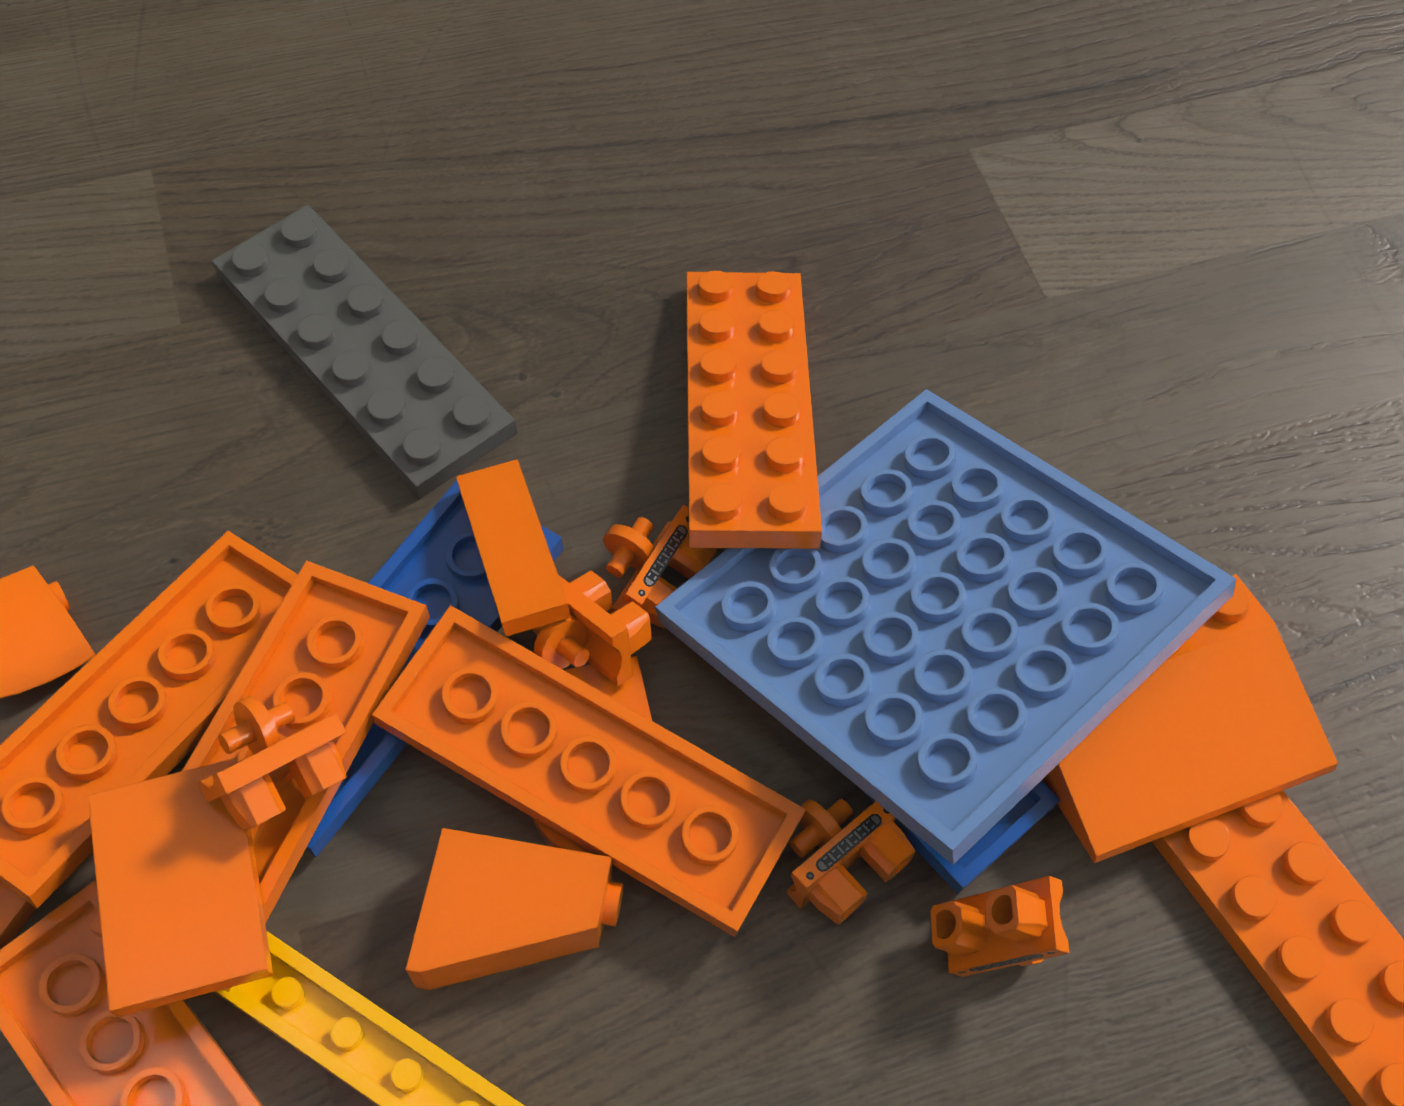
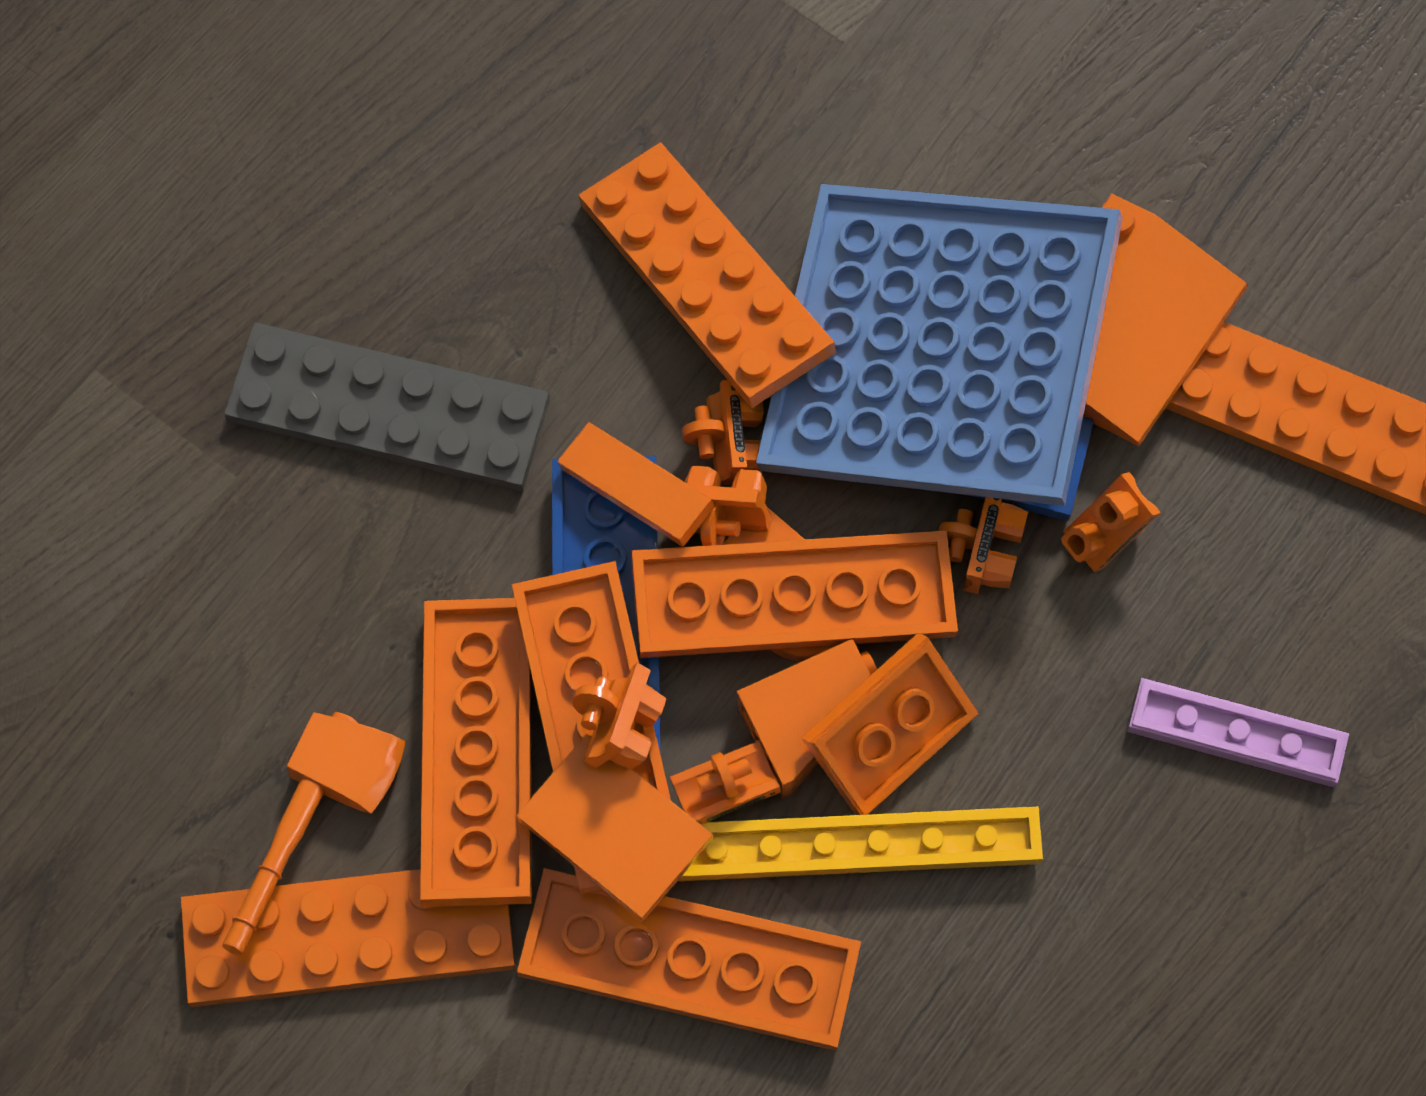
camera: 30 degrees left, 10 degrees up
none -> orange hips [670,741,781,825]
none -> orange tile [801,633,979,815]

